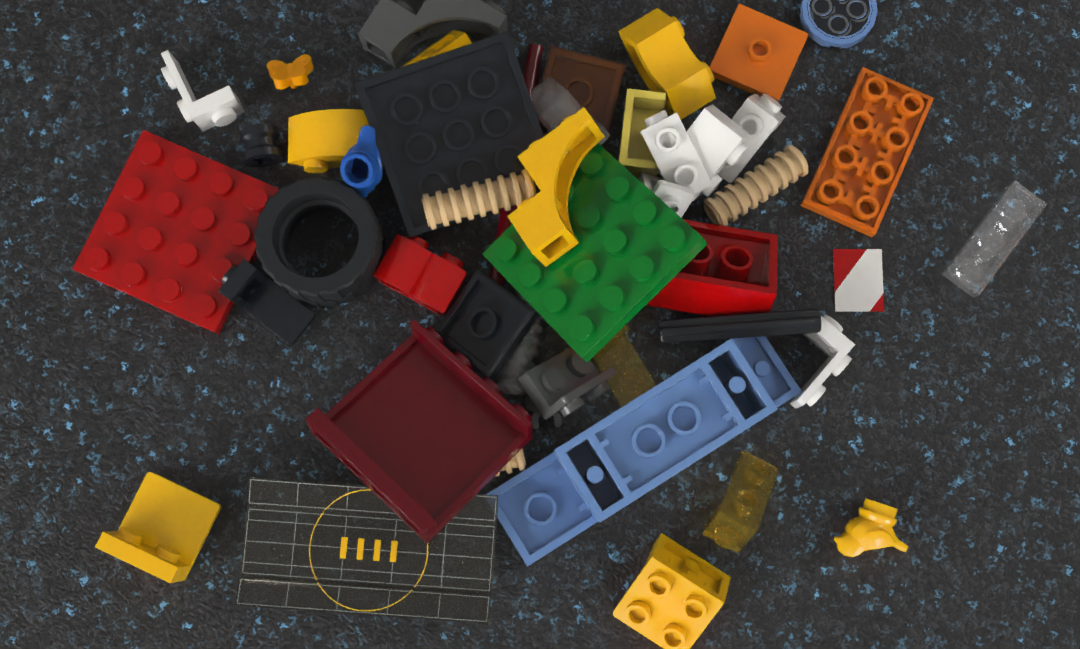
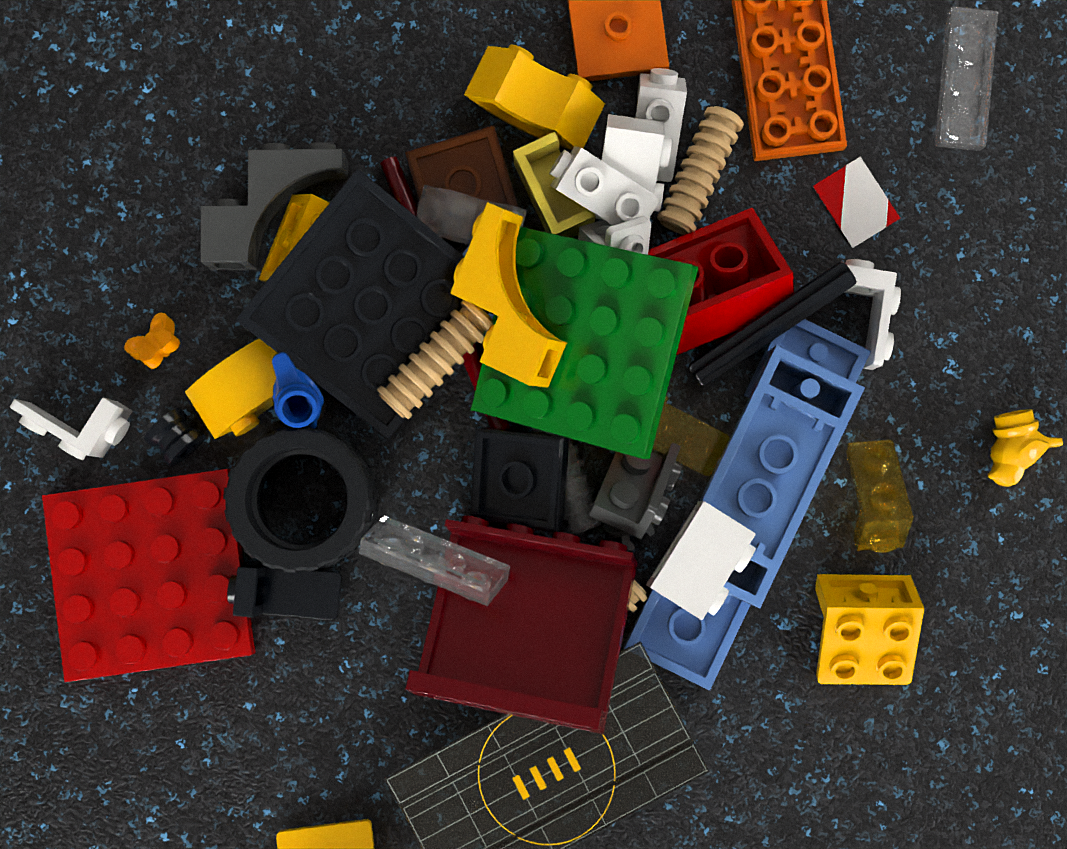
camera: 30 degrees left, 5 degrees up
red brick [373,234,468,317] -> none
none -> clear plate [359,516,510,606]
none -> white brick [646,501,756,620]

